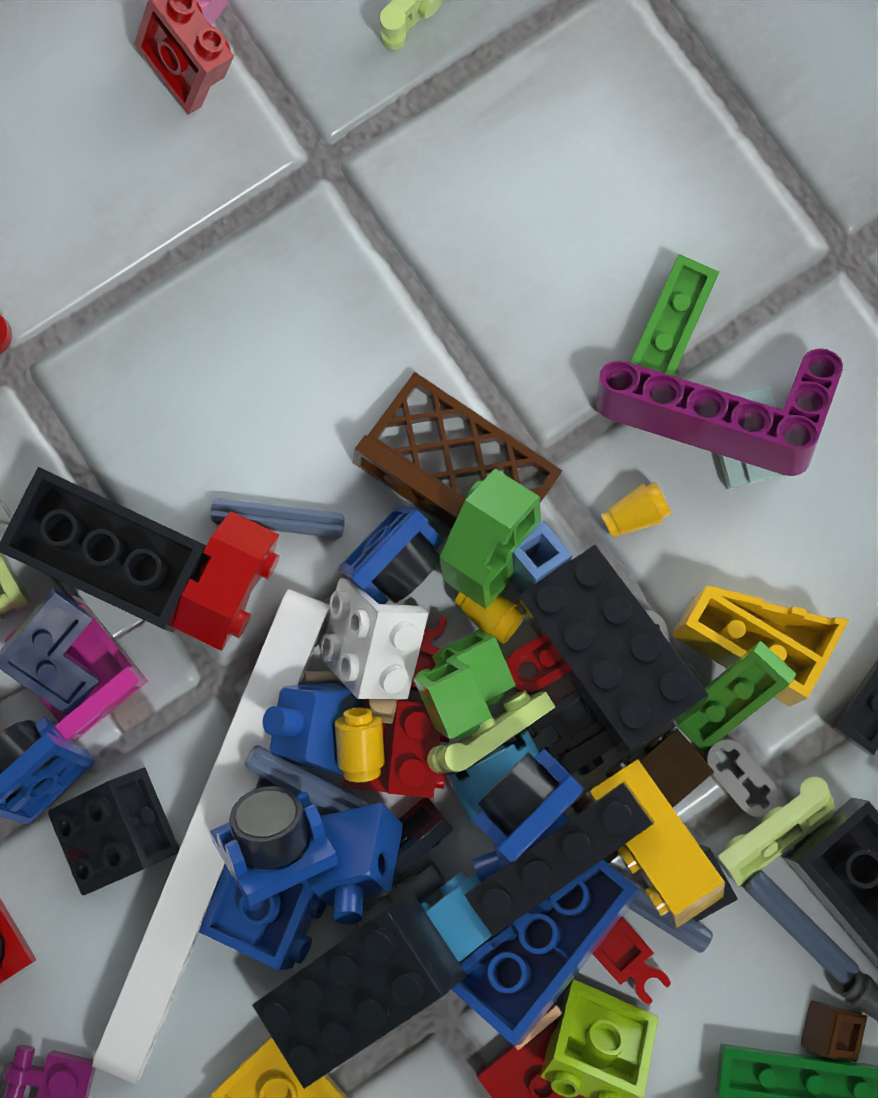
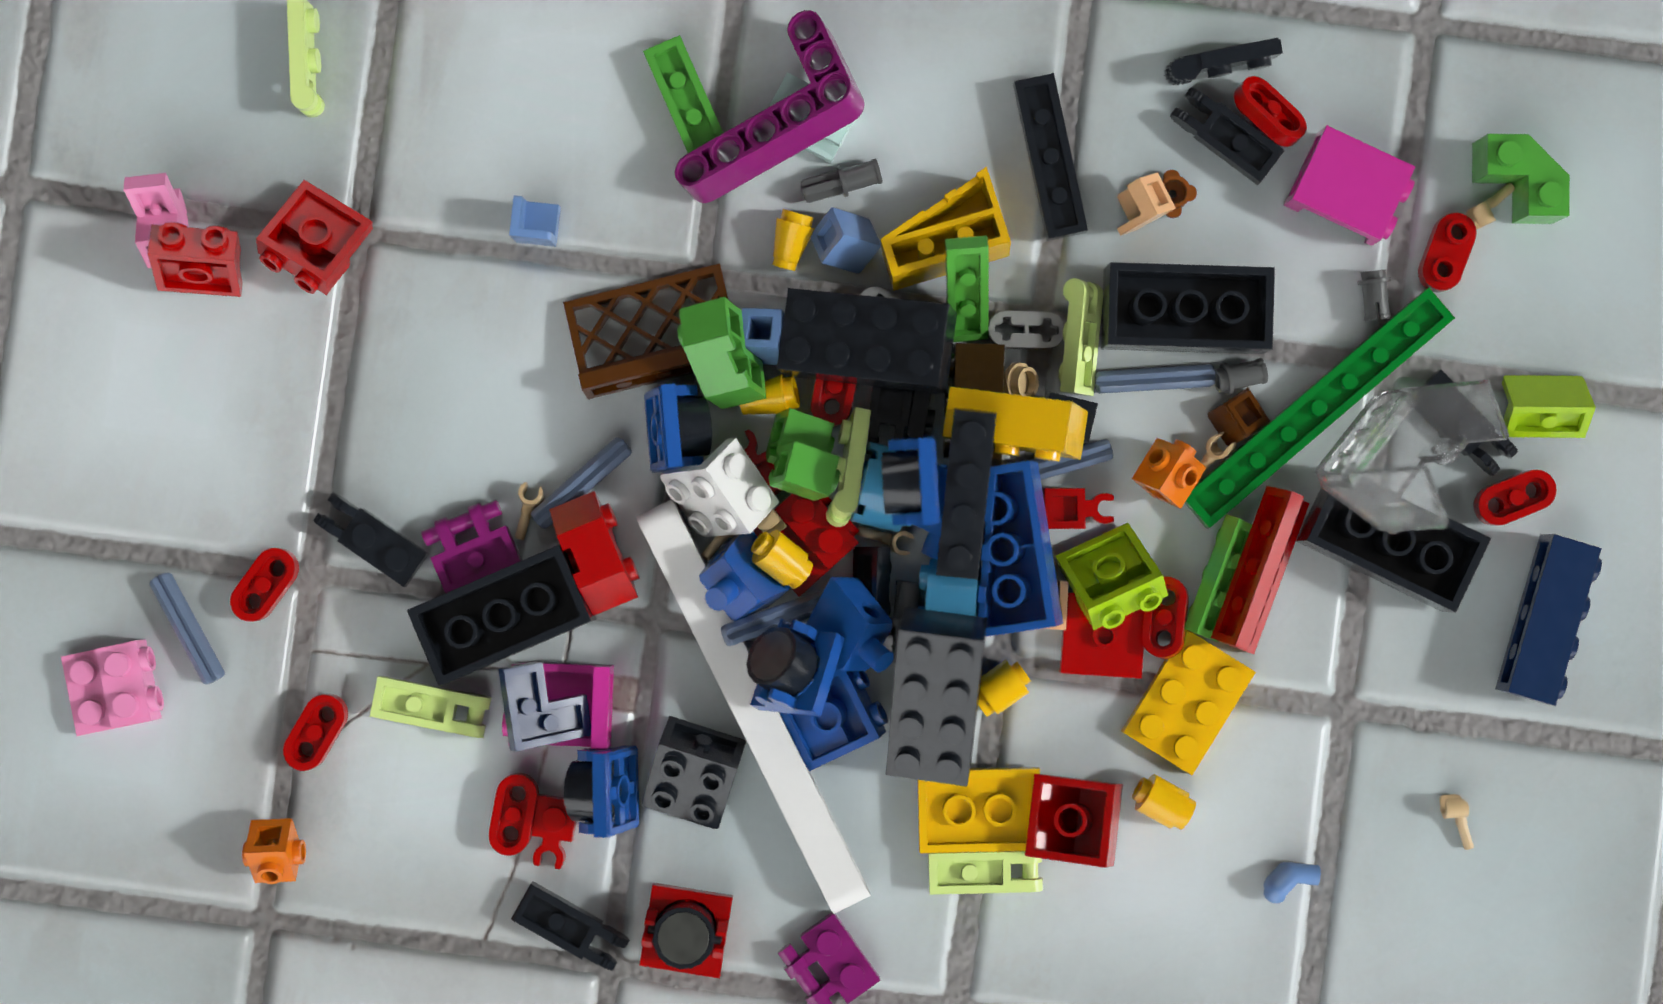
camera: 50 degrees left, 5 degrees up
none -> red plate [256,180,373,295]
none -> black hinge [313,492,429,587]
none -> magenta plate [421,500,522,593]
none -> medium blue panel [509,195,561,247]
none -> tan hand [514,482,545,540]
none -> dark grey axle [801,158,883,203]
none -> medium blue panel [811,207,881,274]
none -> tan hand [856,525,914,555]
none -> yellow brick [978,659,1031,717]
none -> tan plate [1004,362,1039,397]
none -> orange brick [1131,438,1206,509]
none -> tan hand [1200,432,1236,472]

